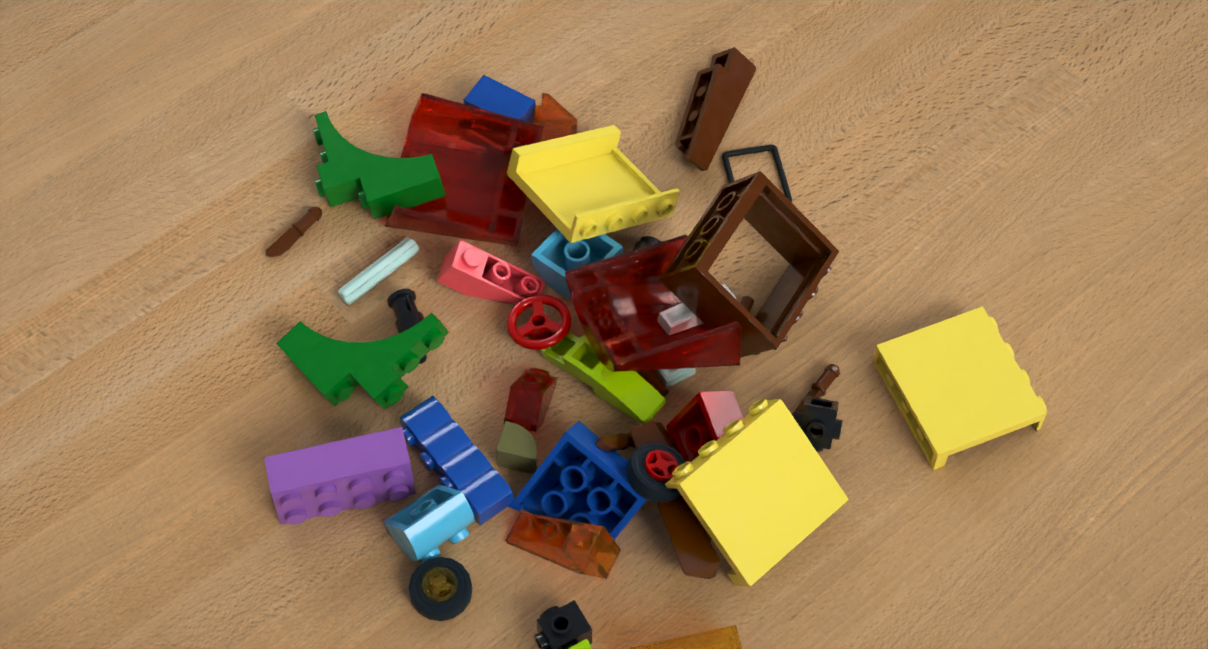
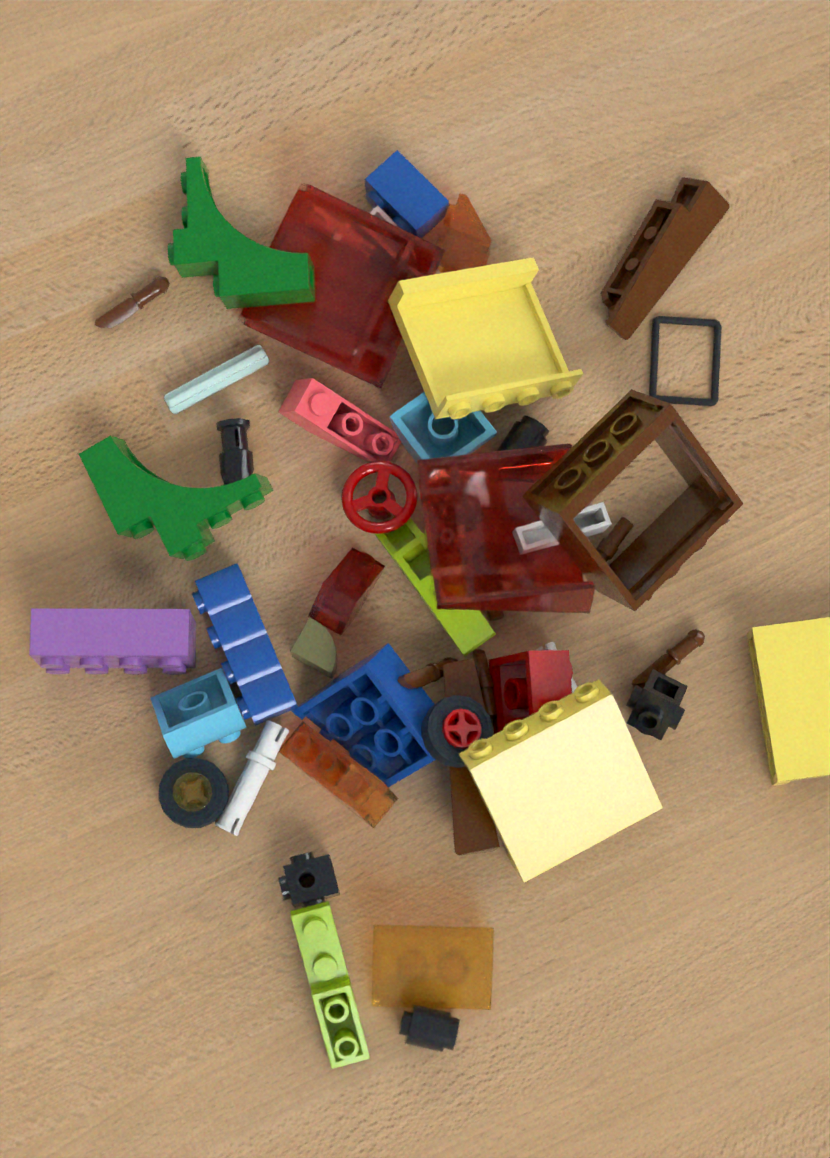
camera: 15 degrees right, 20 degrees up
none -> white pin [215,720,289,836]

